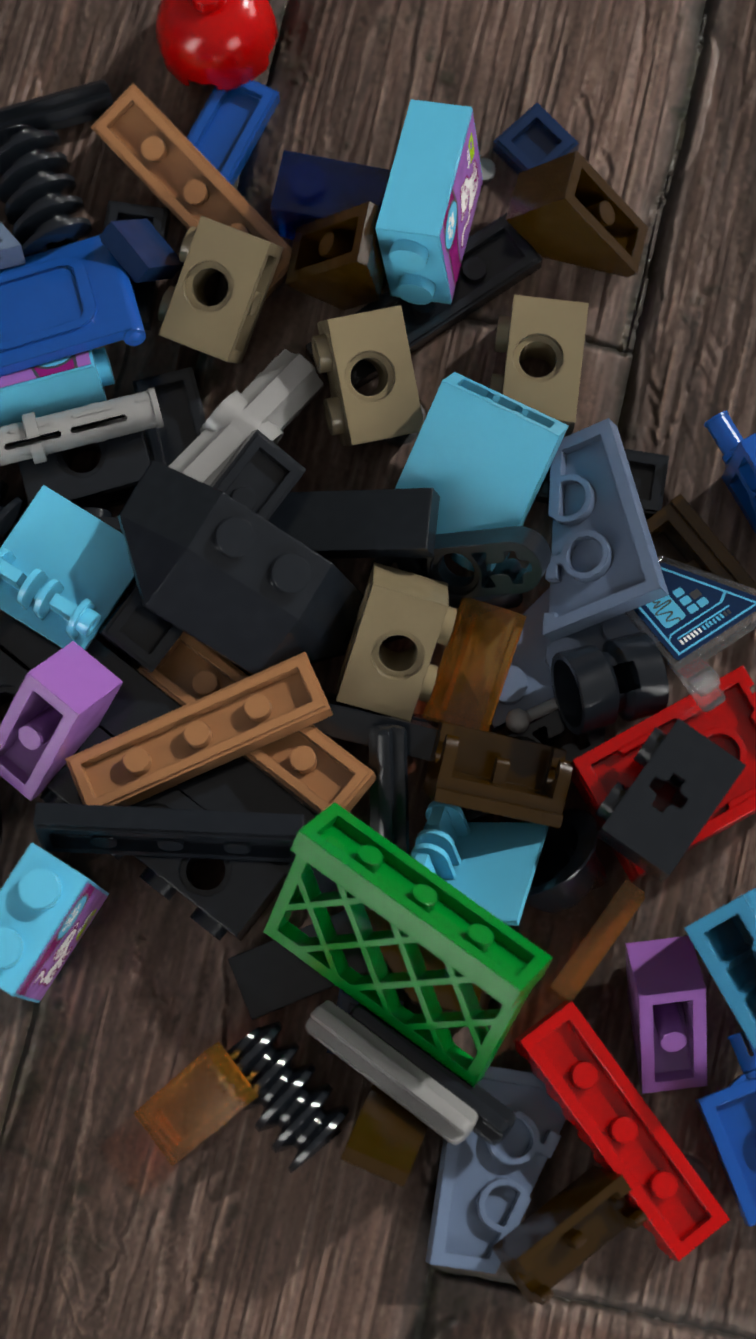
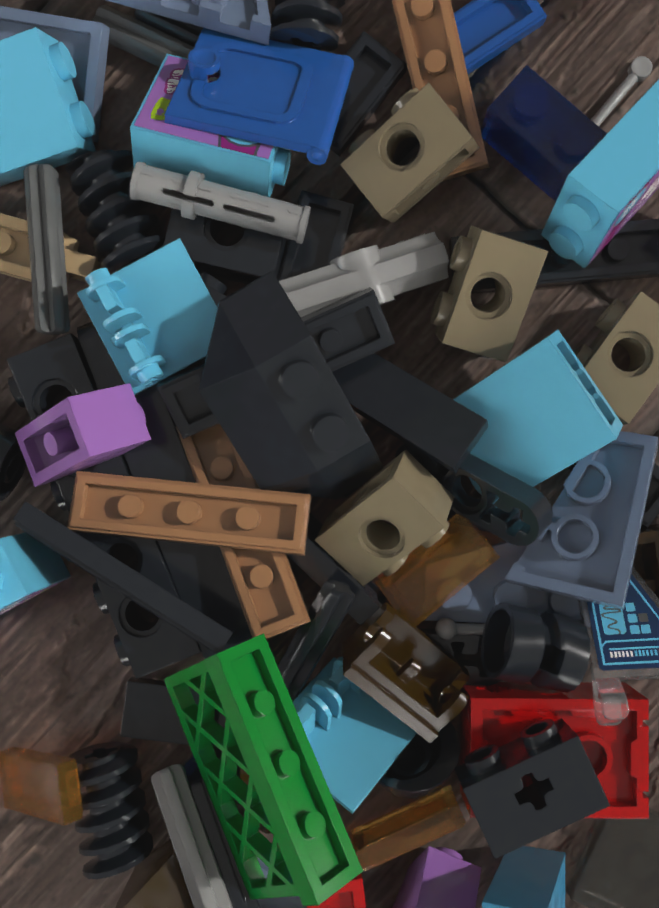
camera: 25 degrees right, 10 degrees up
dark blue tile [99,218,184,283] -> none
dark brown slope [285,201,387,310] -> none
none -> light grey hinge [572,56,653,149]

